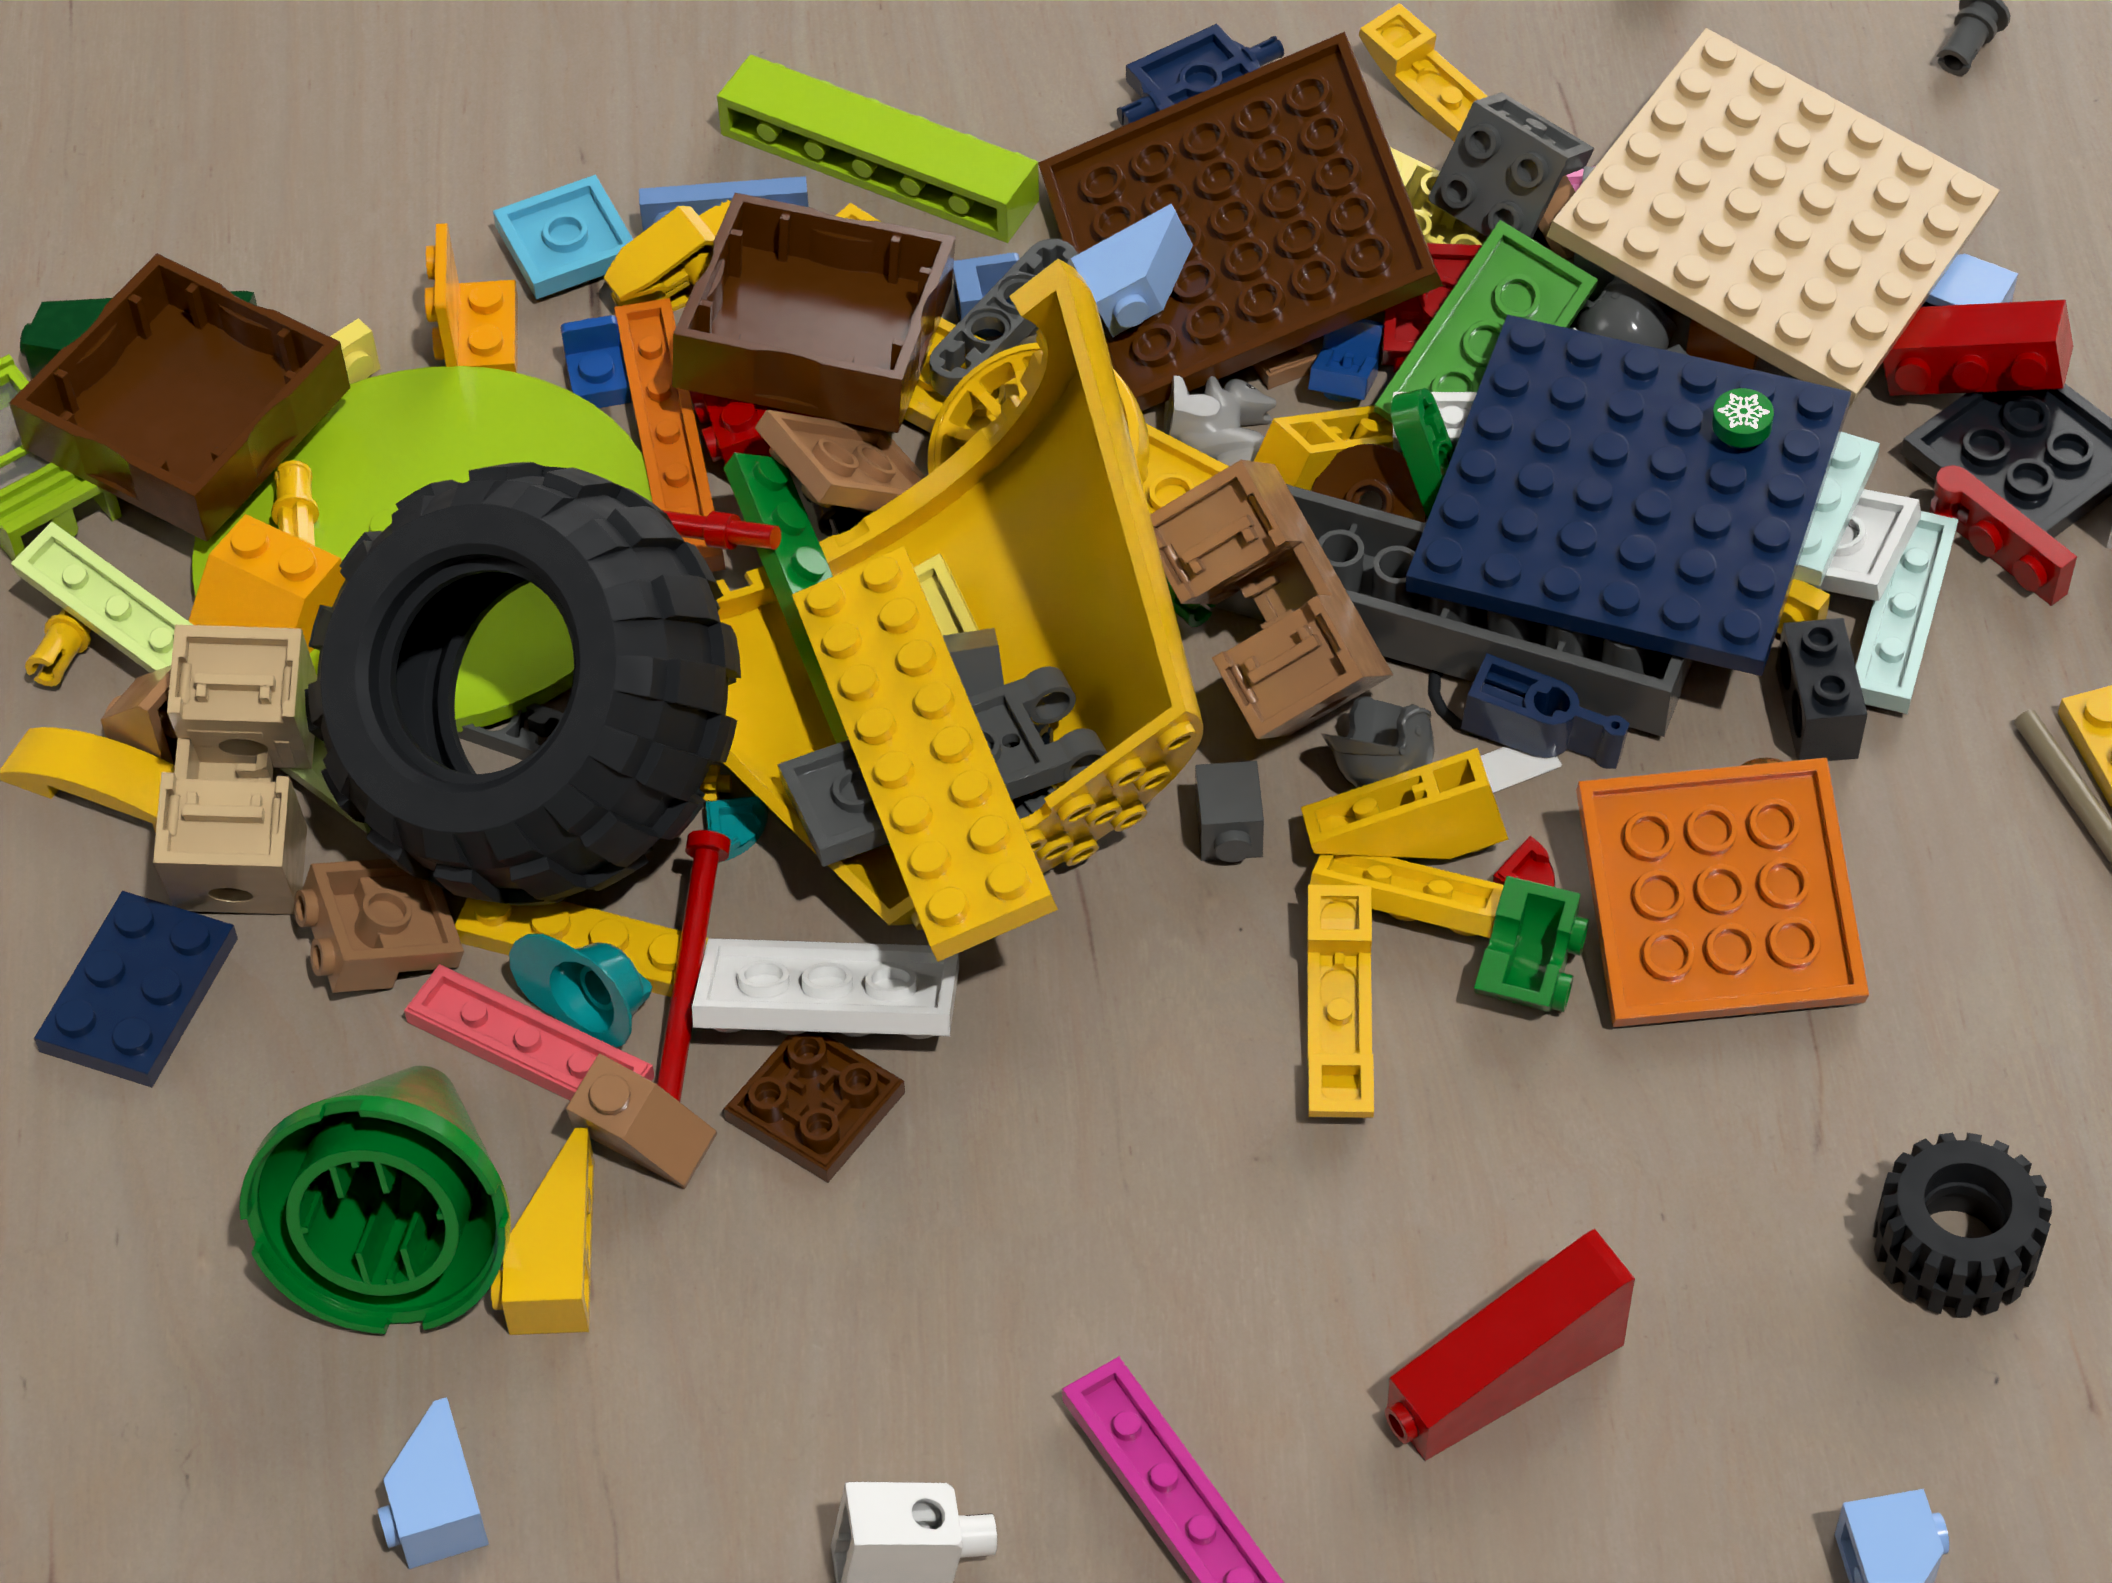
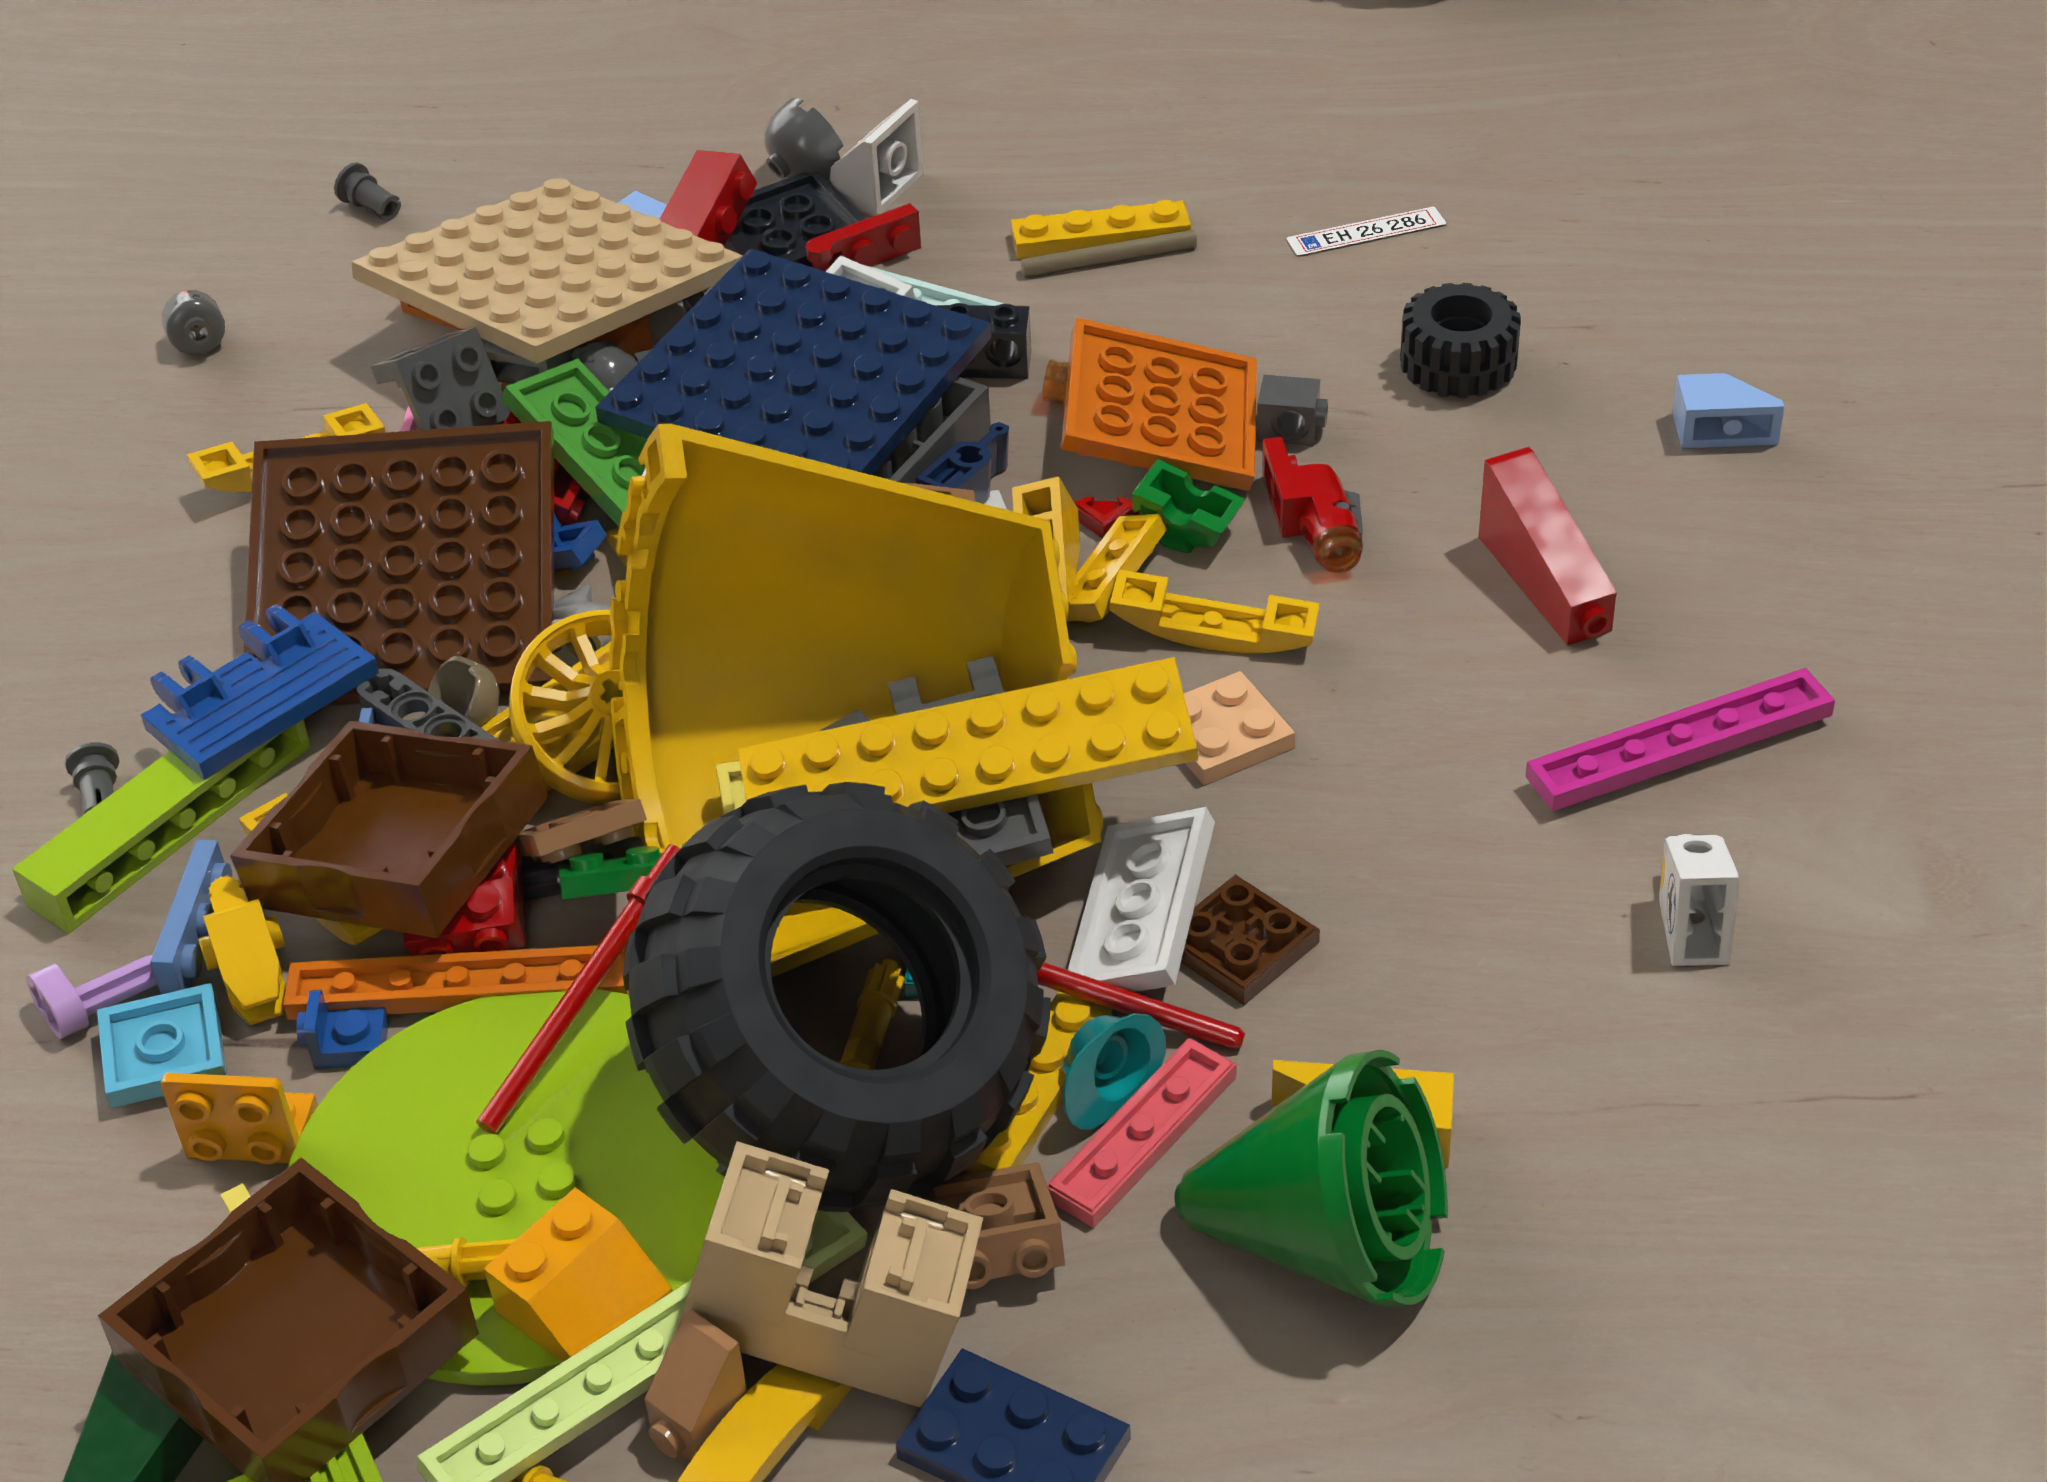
camera: 80 degrees left, 10 degrees down
light blue slope [377,1397,489,1569] -> none
medium nougat slope [566,1053,717,1189] -> none
light blue slope [1071,204,1193,337] -> none
dark blue plate [1117,23,1285,126] -> none
green tile [1712,388,1774,448] -> none
none -> lavender piece [26,955,158,1039]
none -> dark grey pin [65,742,120,816]
none -> blue hinge [141,604,379,779]
none -> light nougat plate [1184,671,1295,786]
none -> dark grey brick [1257,375,1328,446]
none -> red plate [1262,437,1363,573]

